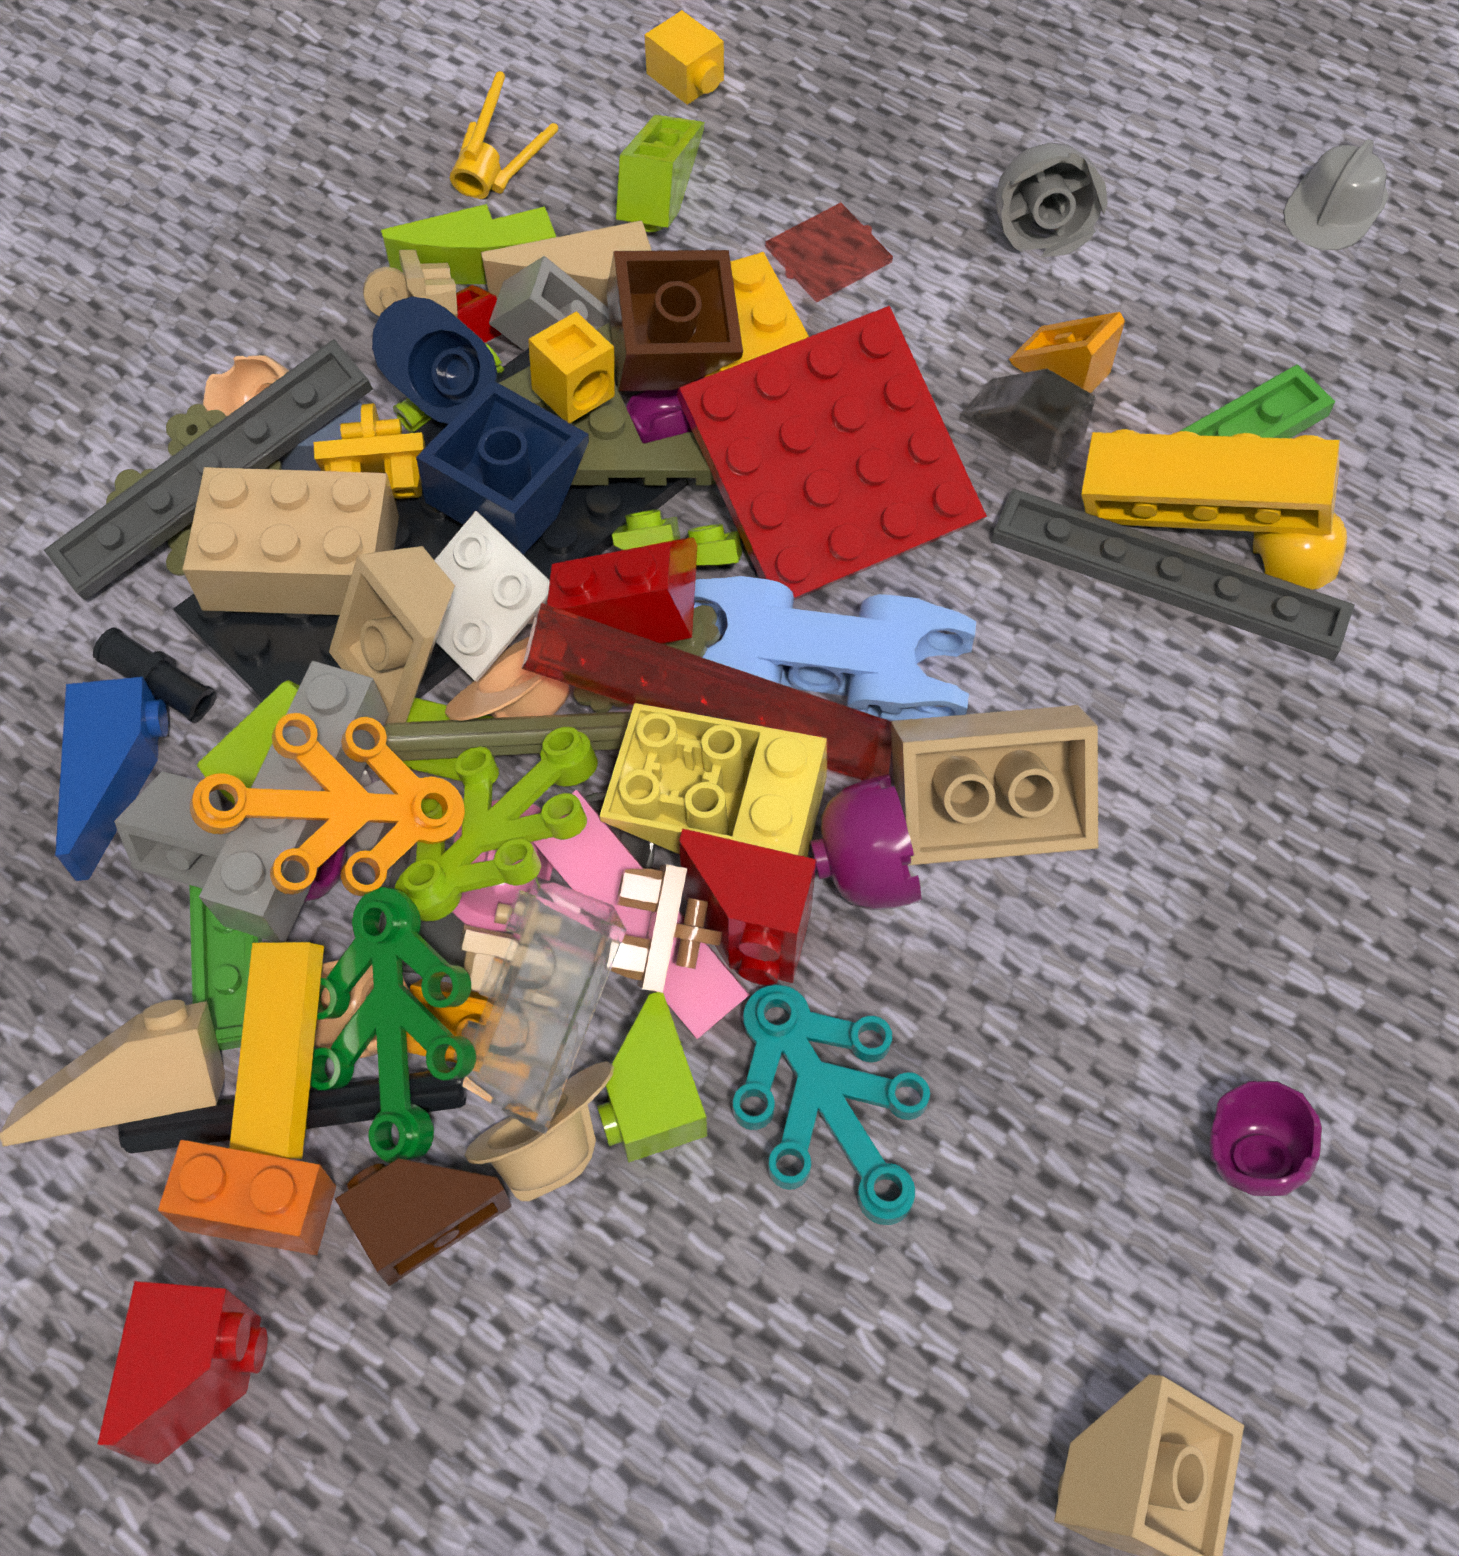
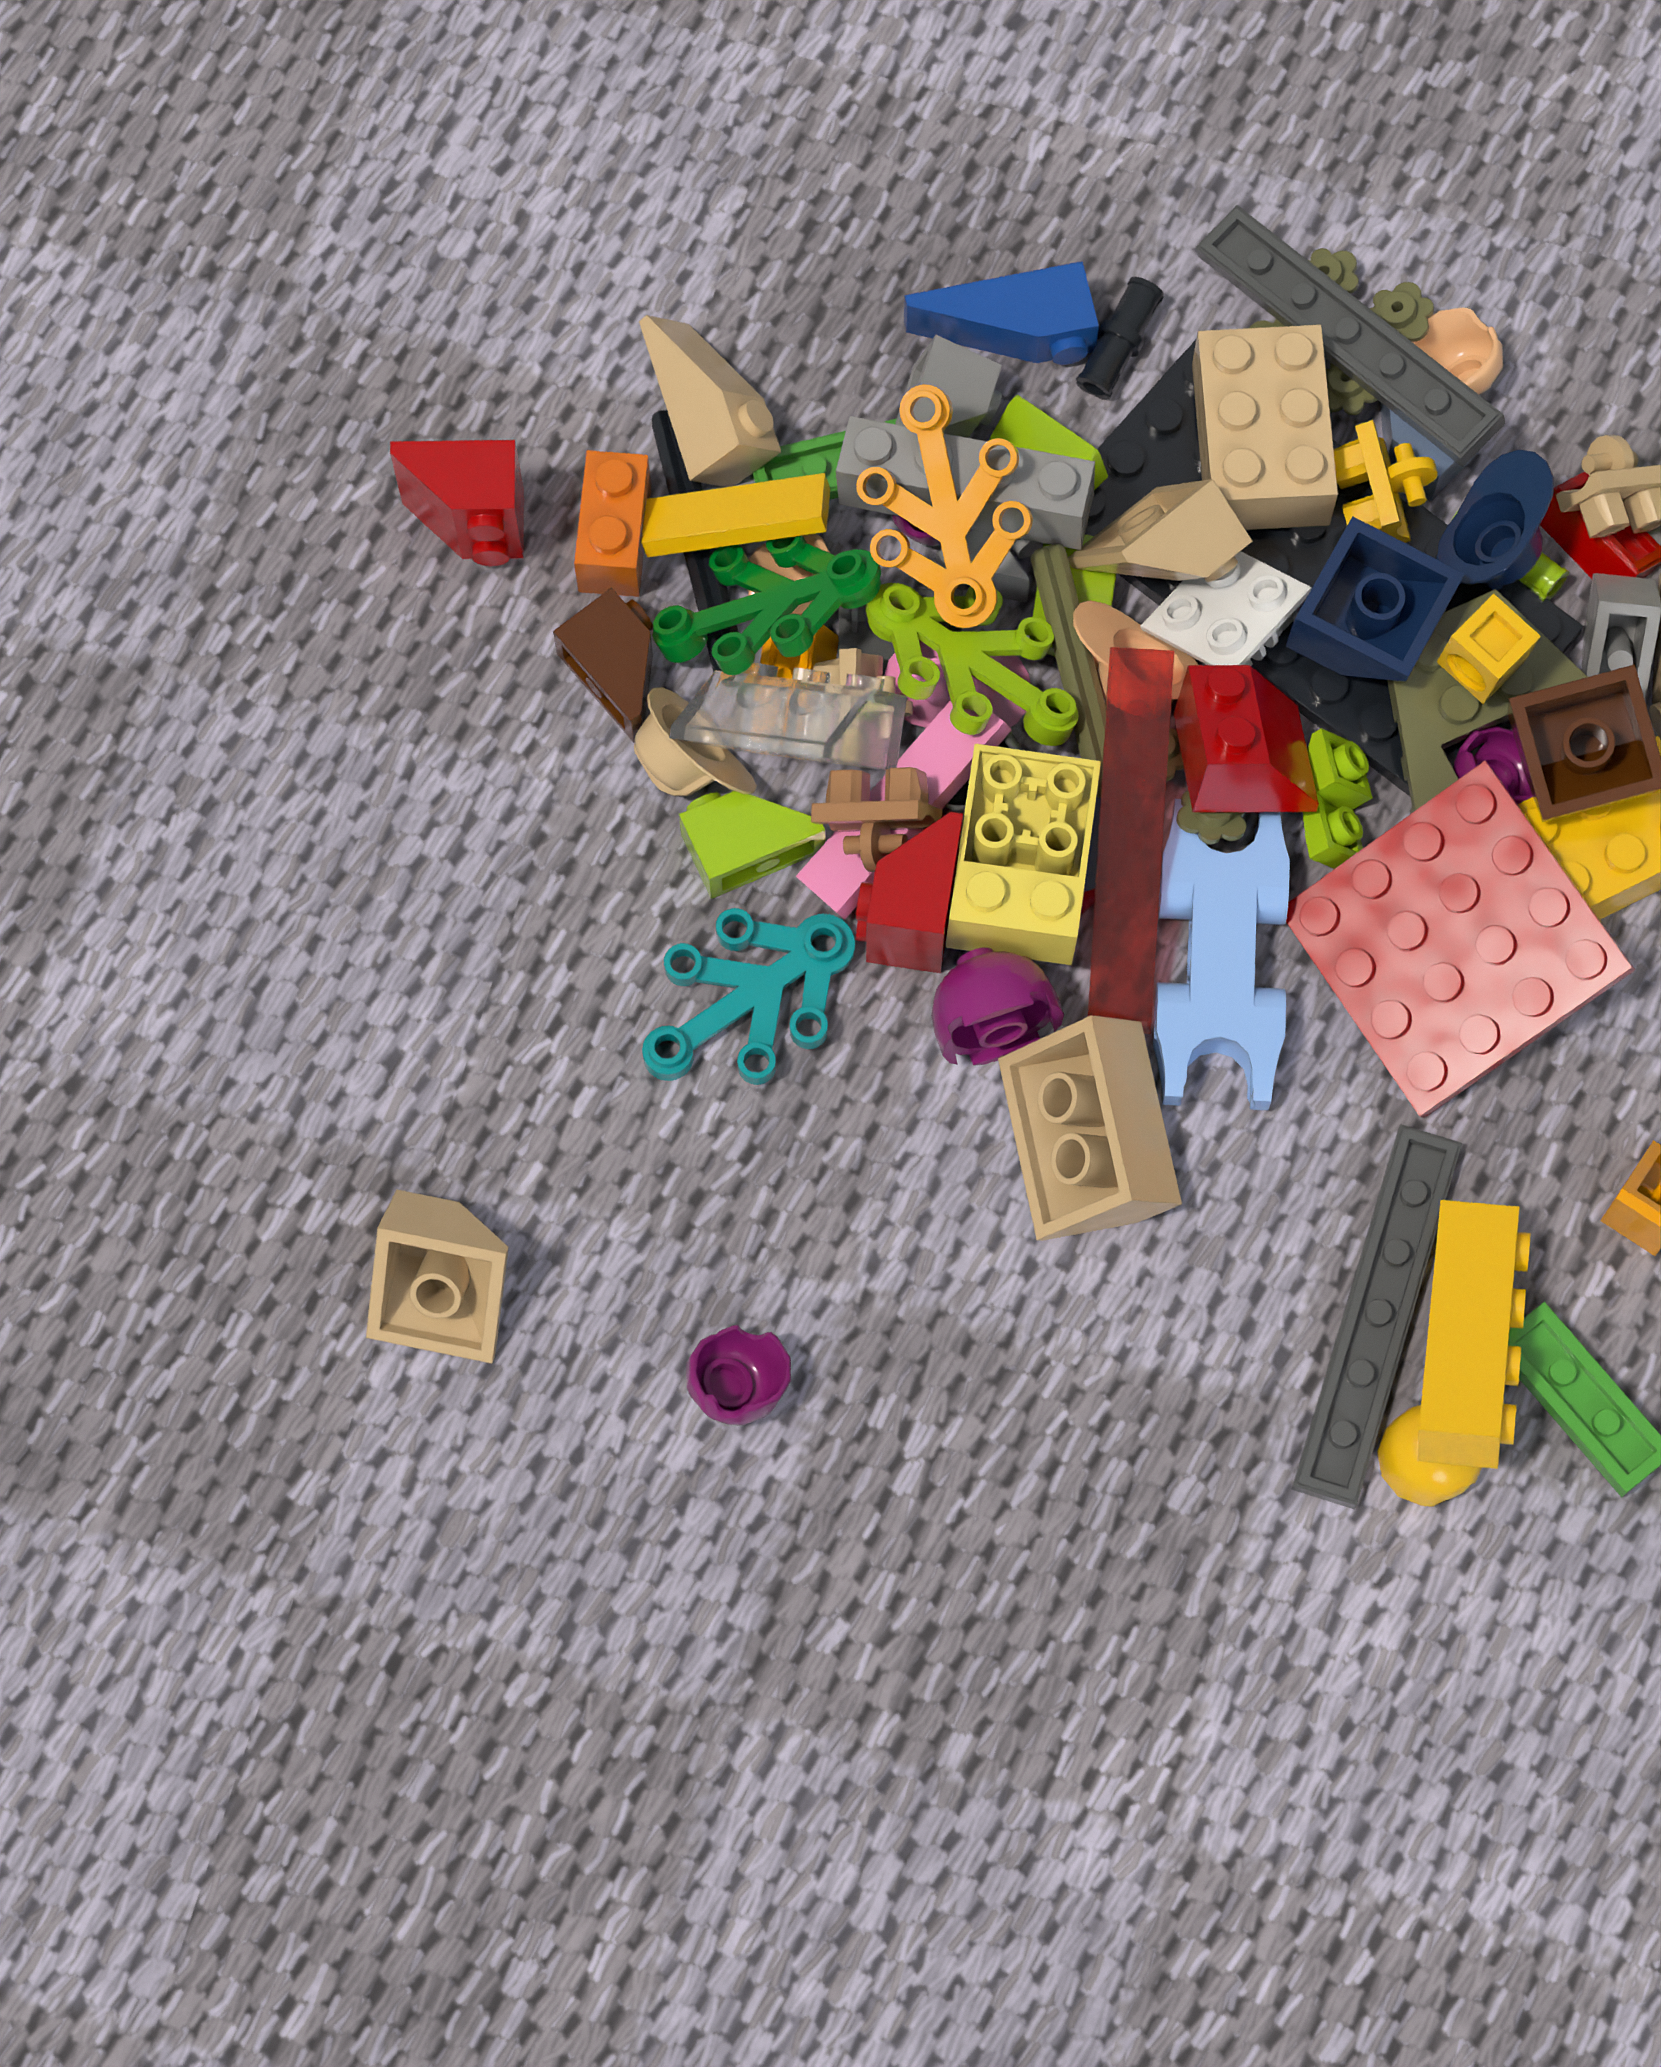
camera: 85 degrees right, 10 degrees up
clear smoke slope [959,369,1096,475] -> none

